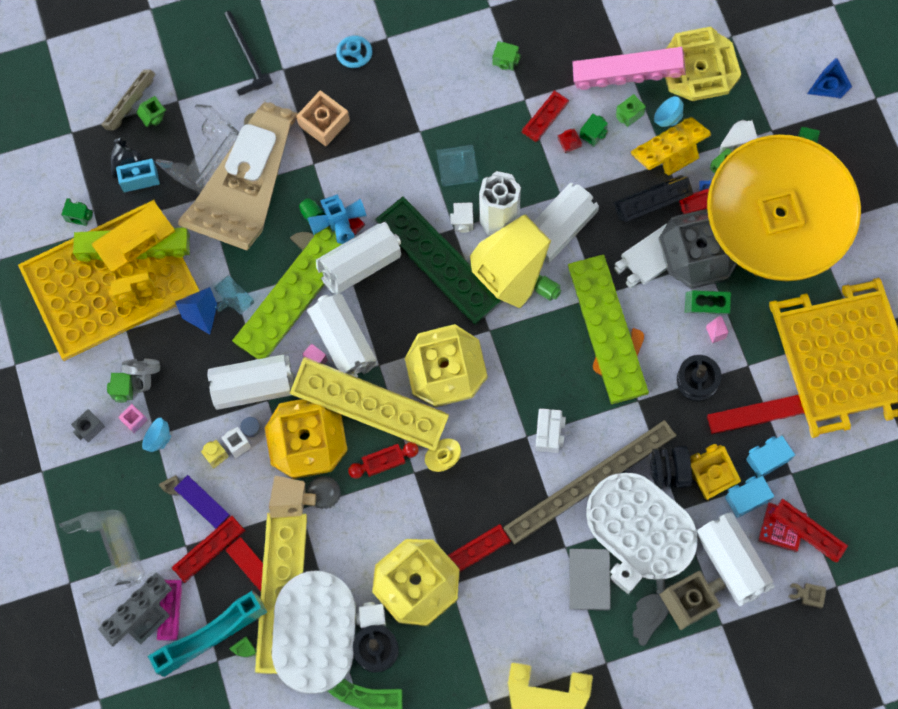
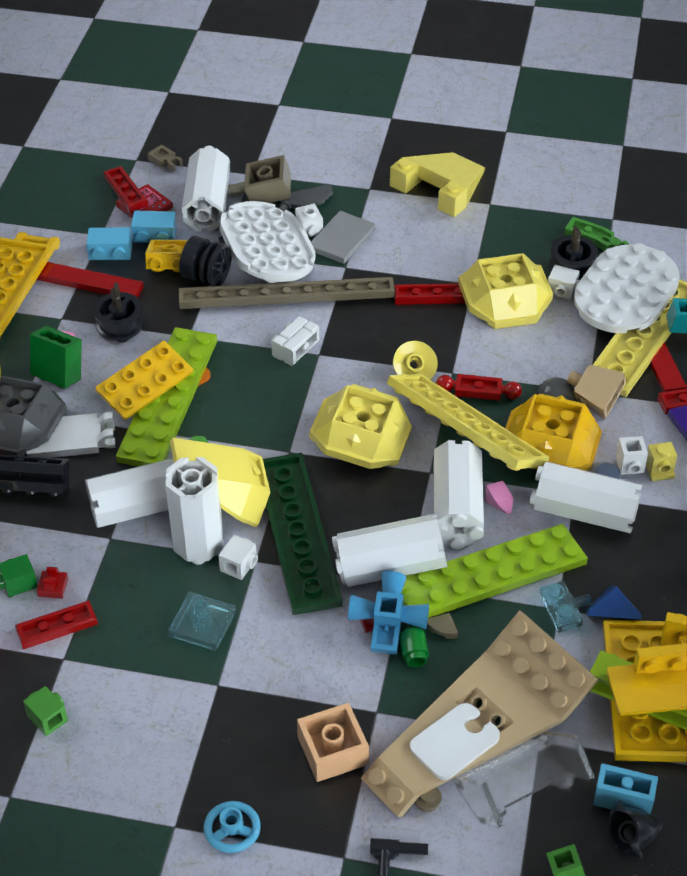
camera: 155 degrees left, 25 degrees down
none -> yellow bracket [96,341,193,420]

